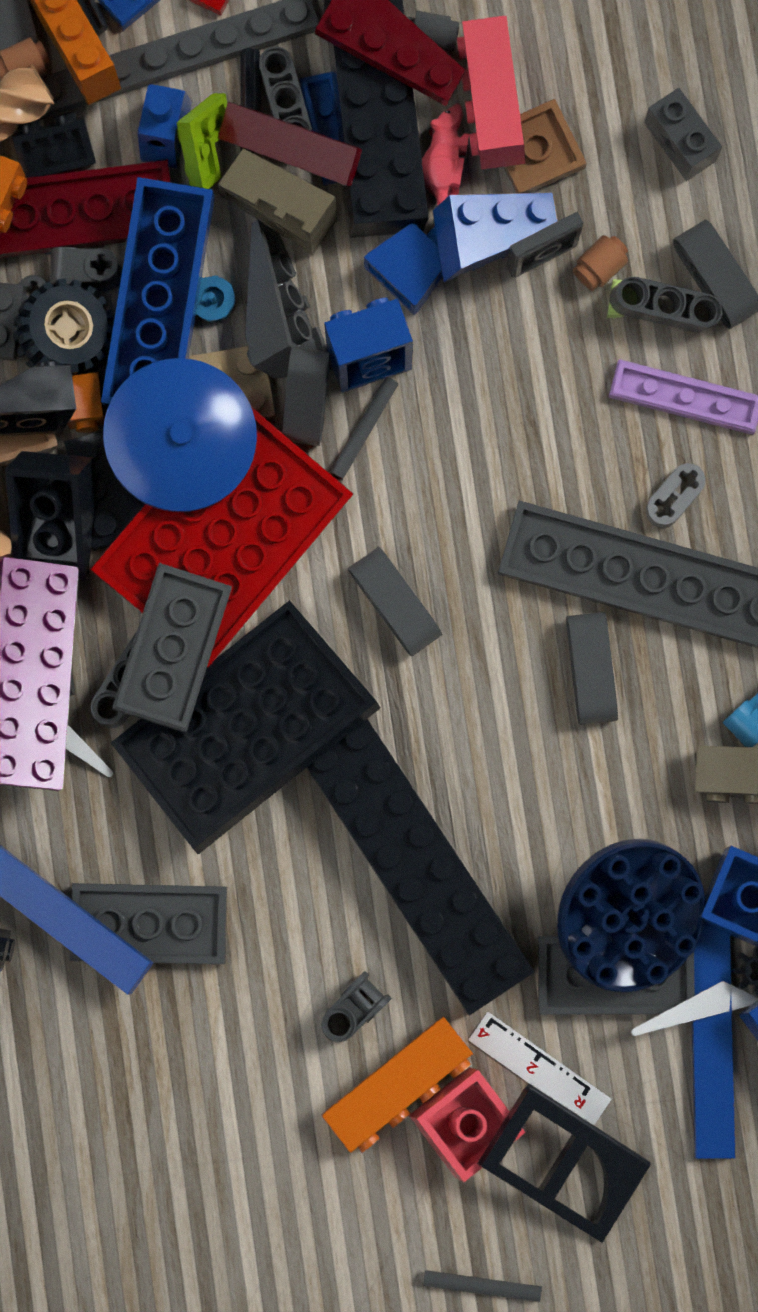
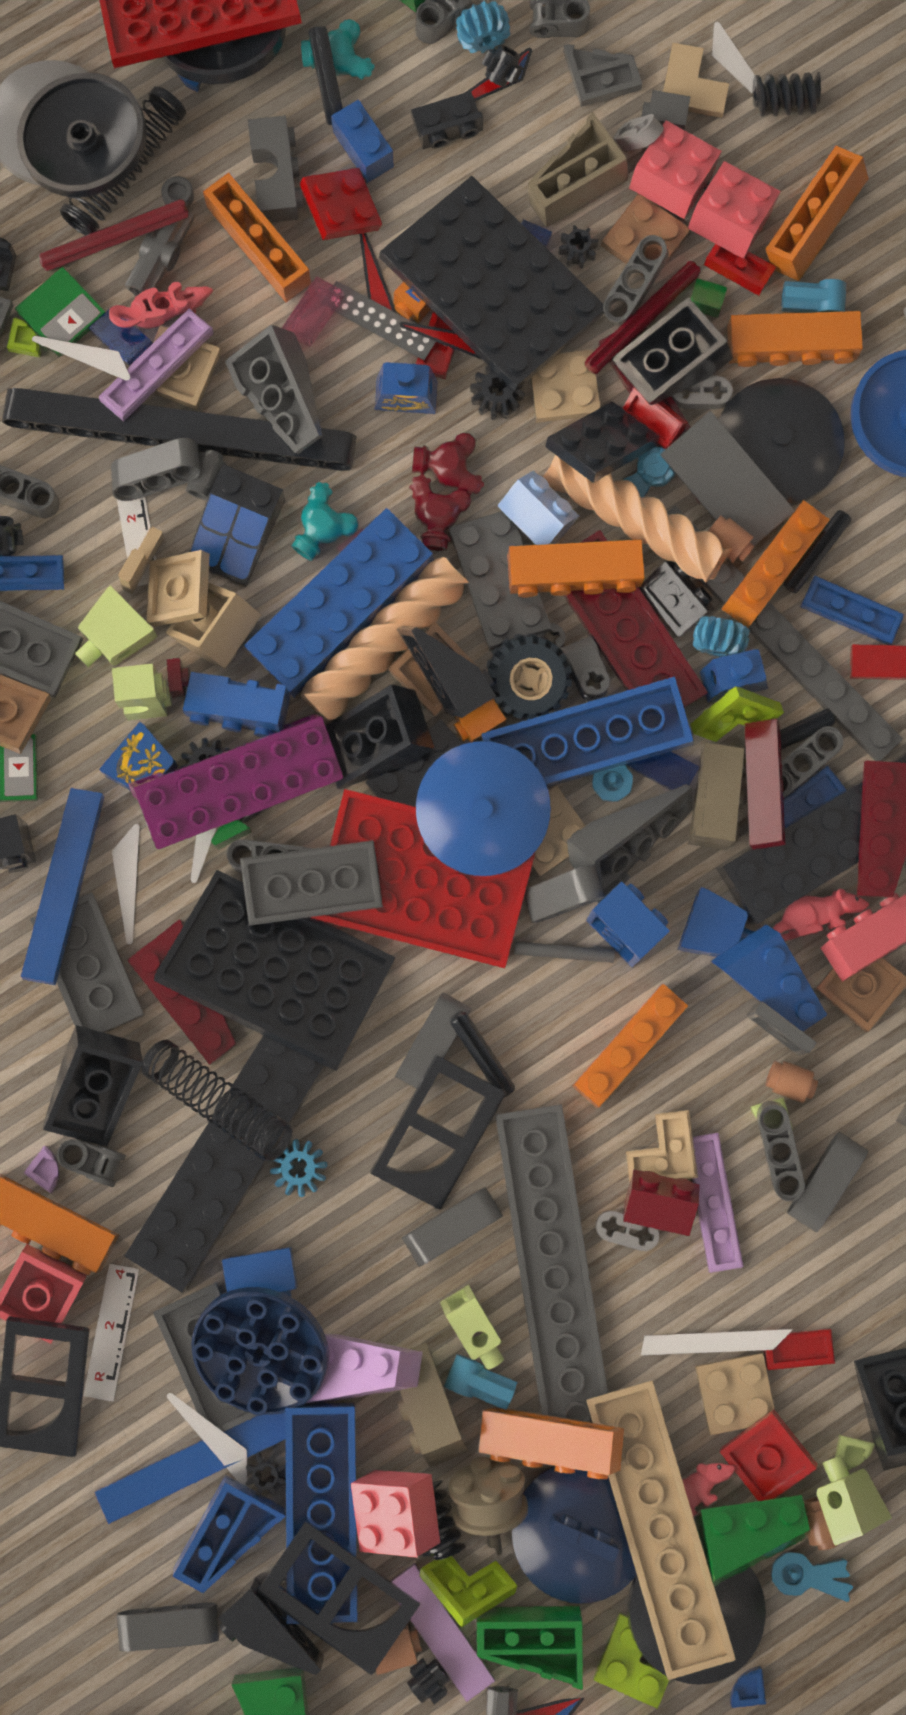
camera: 60 degrees right, 0 degrees up
none -> lavender tile [24,1146,59,1193]
none -> black slope [43,1025,143,1147]
none -> white sticker [112,824,139,944]
none -> dark red wing [127,919,237,1065]
none -> black piece [142,1039,293,1162]
none -> green slope [211,820,252,850]
none -> blue brick [222,1247,298,1296]
none -> dark azure gear [270,1139,328,1197]
none -> lavender wedge [306,1334,422,1403]
none -> black window [370,1054,507,1210]
none -> yellowish green torso [440,1285,504,1370]
none -> black axle [450,1011,515,1098]
none -> orange brick [572,984,688,1108]
none -> dark red brick [623,1169,700,1236]
none -> clear blue tile [626,751,700,790]
none -> tan tile [626,1110,698,1181]
none -> dark azure gear [693,616,750,657]

